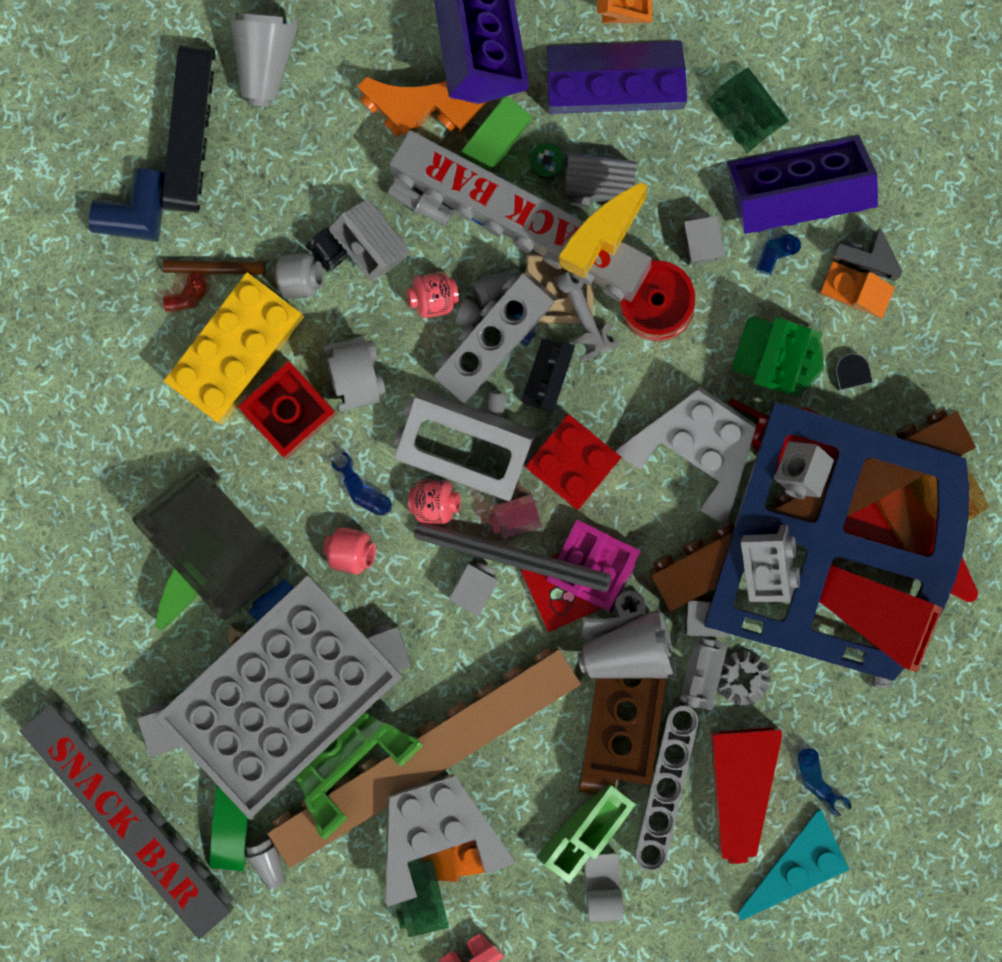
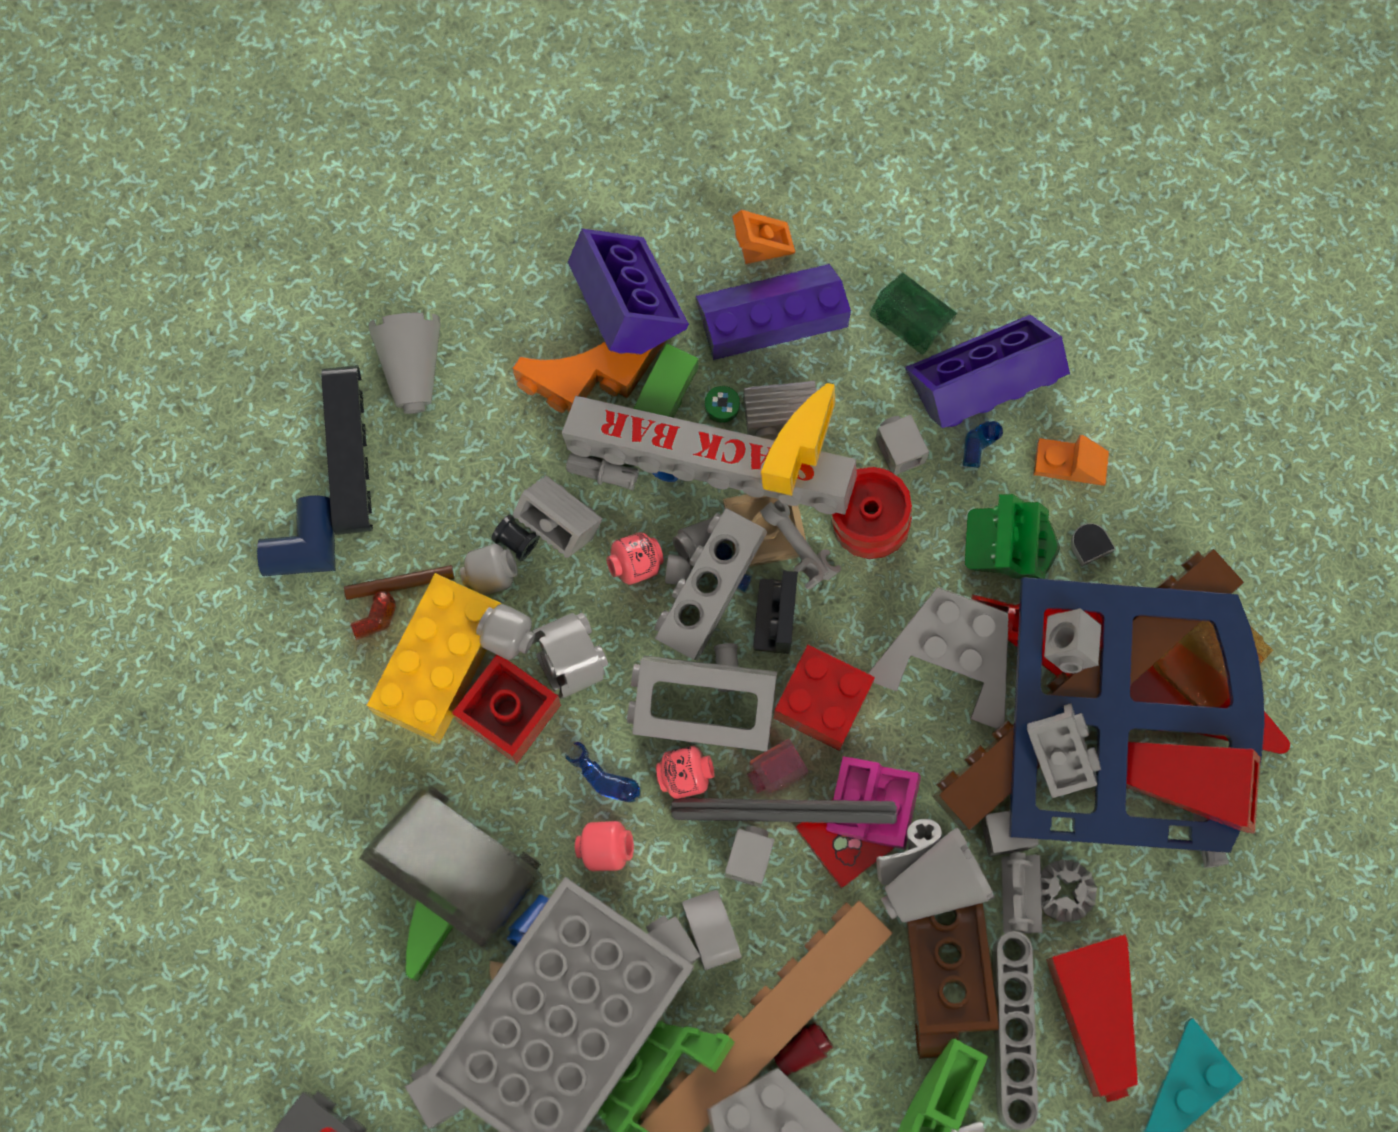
camera: 10 degrees left, 15 degrees down
arm [798,748,851,817] -> none
dark grey slope [830,229,902,281] -> none
none -> light grey head [476,604,536,660]
none -> light grey panel [682,890,742,971]
none -> dark red cone [773,1022,834,1077]

